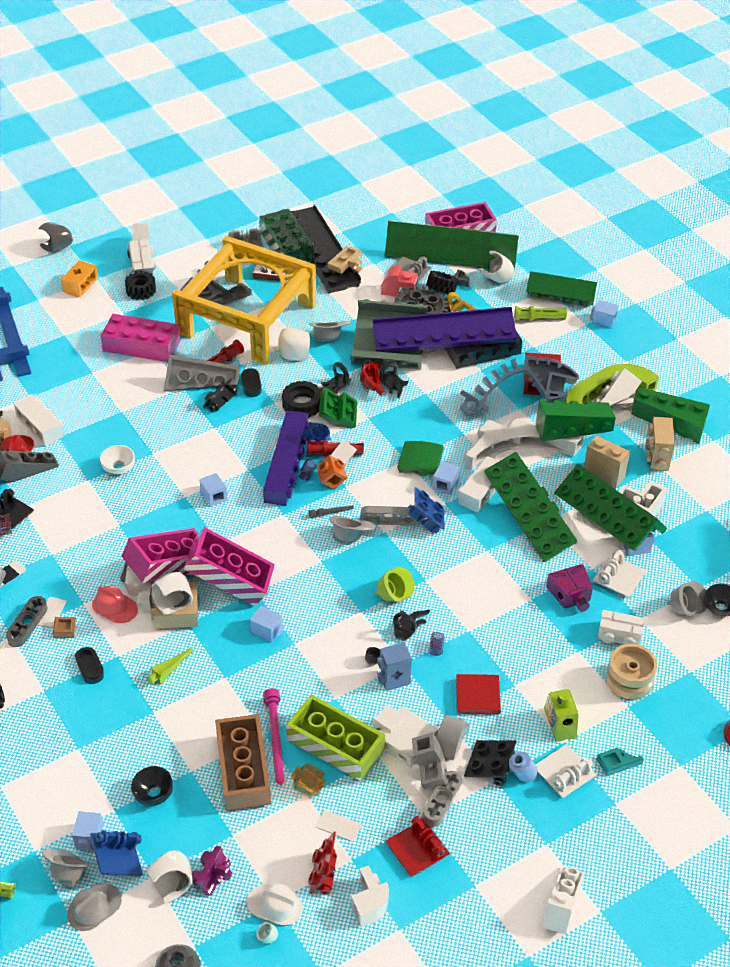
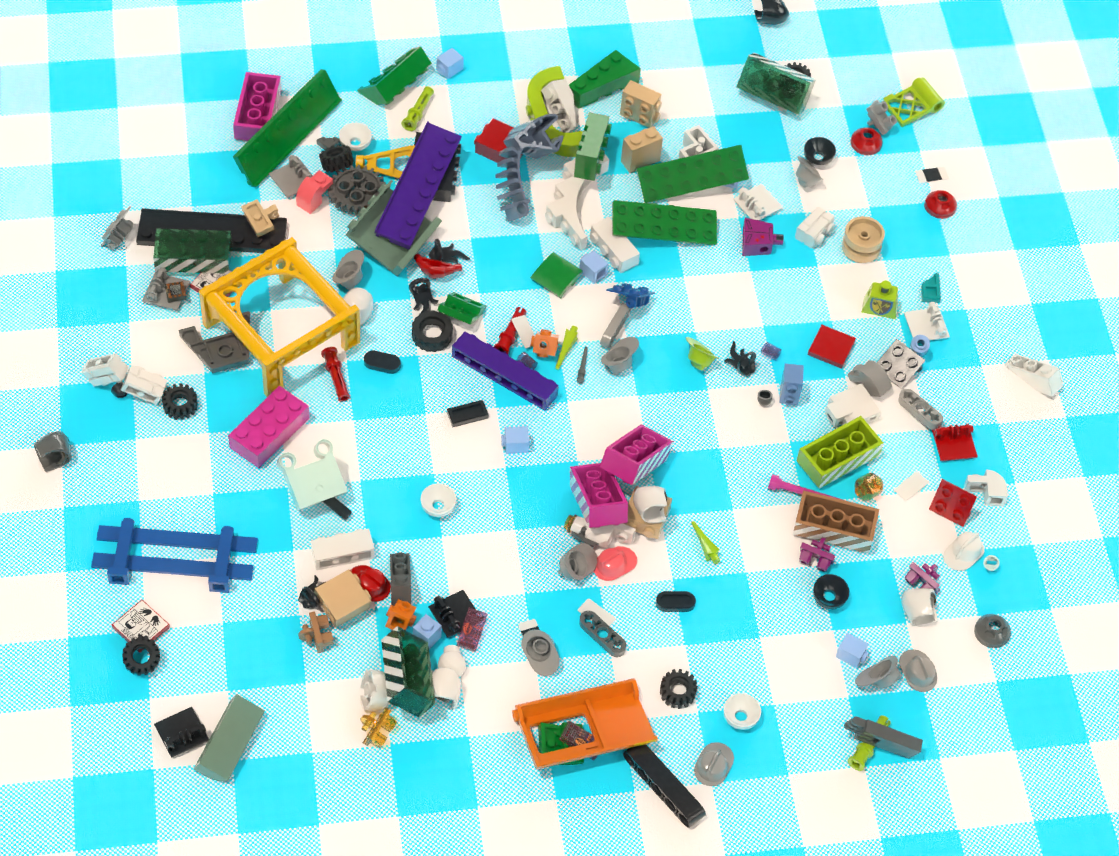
camera: 70 degrees left, 10 degrees up
medium nougat tile [53,617,76,638] -> none
light orange brick [61,260,98,297] -> none
blue hinge [90,830,143,876] -> none
light grey wing [164,354,240,390] -> none
black hinge [203,378,238,412] -> none
light blue brick [250,606,284,642] -> none
clear blue hinge [302,422,331,441] -> none
light grey brick [412,732,447,790] -> none
white piece [480,251,514,283] -> none
none -> light grey hinge [101,206,133,250]
none -> light aqua piece [276,439,352,520]
none -> white piece [339,122,372,151]
none -> black tile [447,400,489,428]
none -> lime piece [555,325,578,370]
none -> light grey piece [557,543,597,581]
none -> magenta hips [799,537,835,572]

